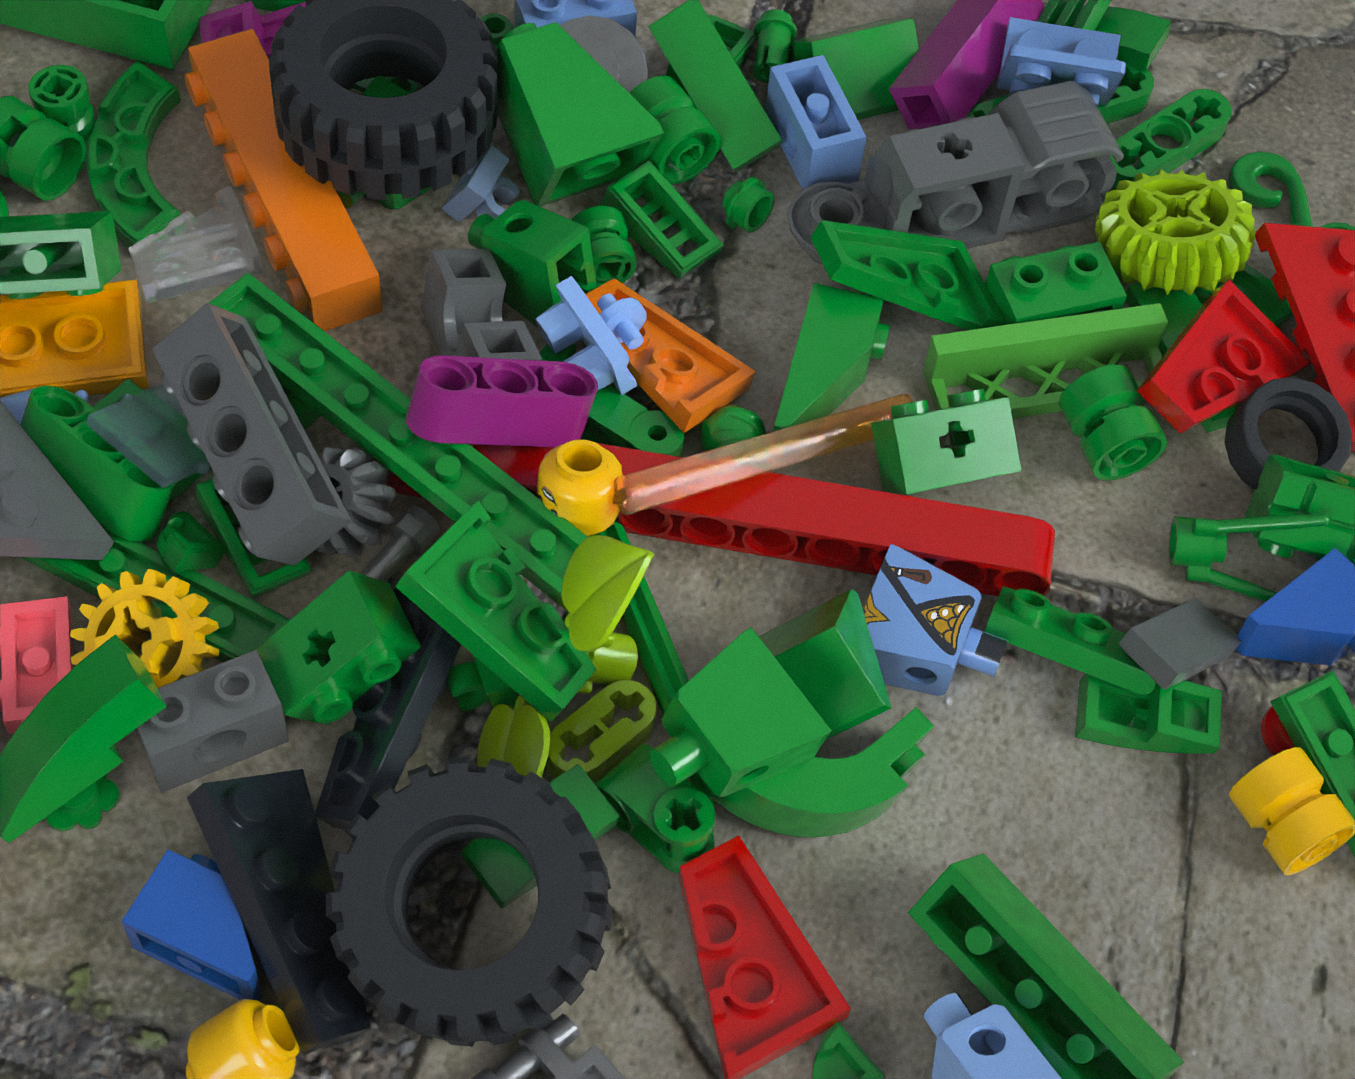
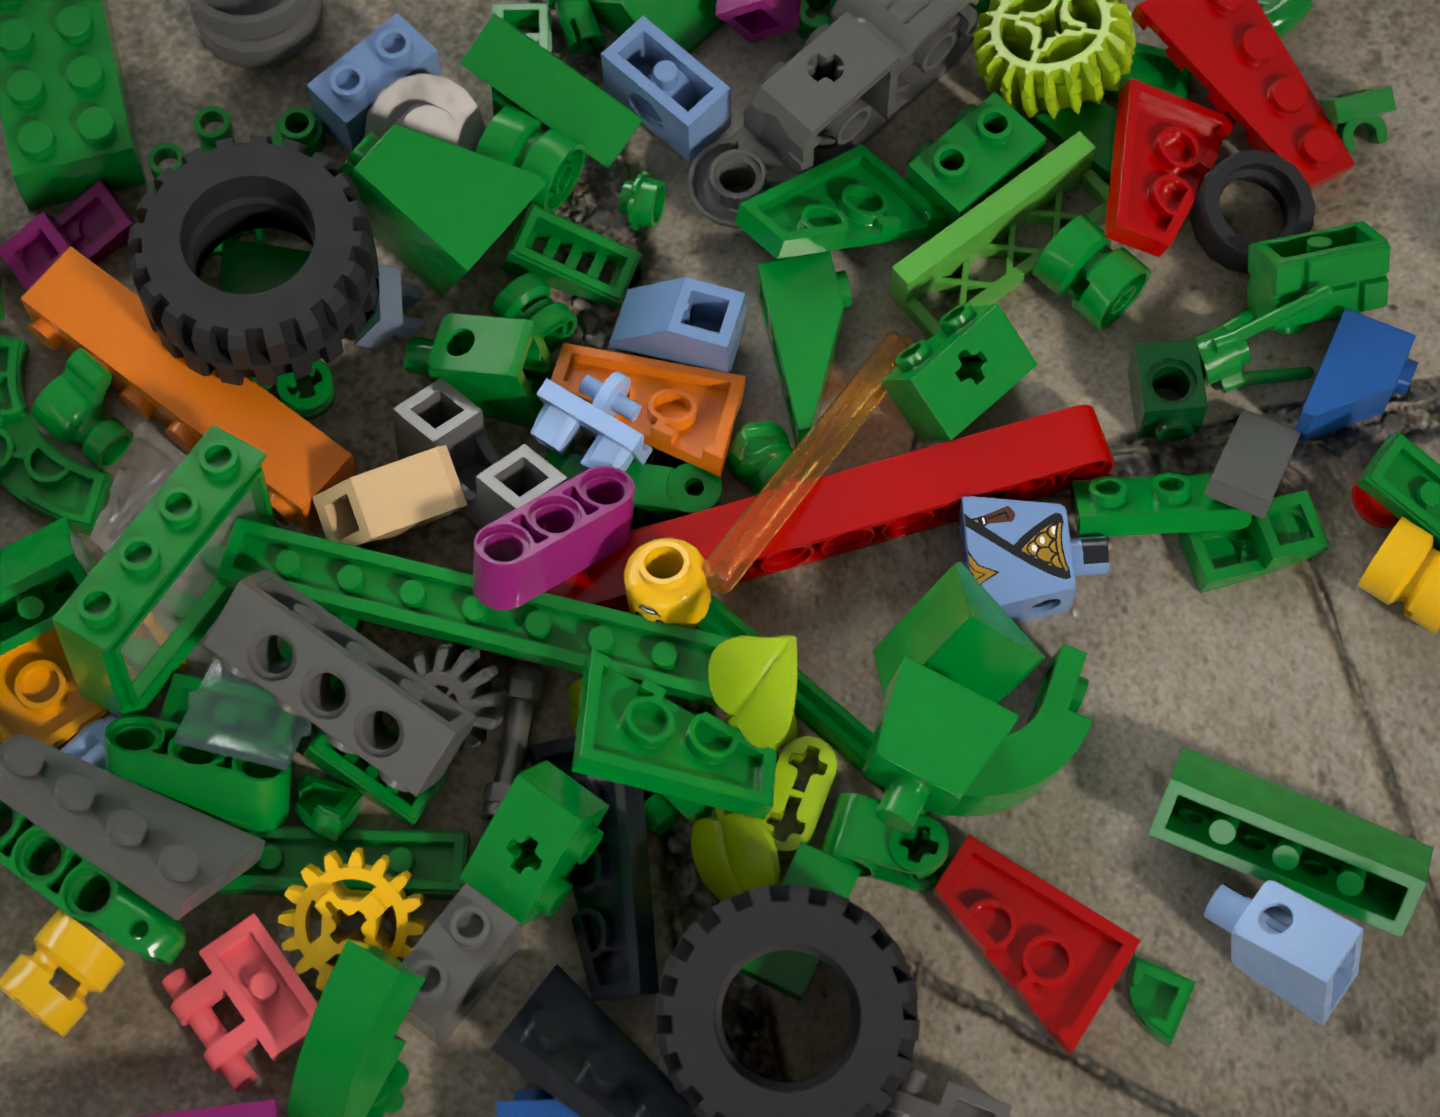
camera: 20 degrees left, 10 degrees up
none -> green piece [31,348,134,470]
none -> green window [52,425,280,718]
none -> green bush [277,360,336,420]
none -> tan slope [312,445,468,549]
none -> medium blue slope [609,277,746,373]
none -> dark green brick [1127,339,1208,442]

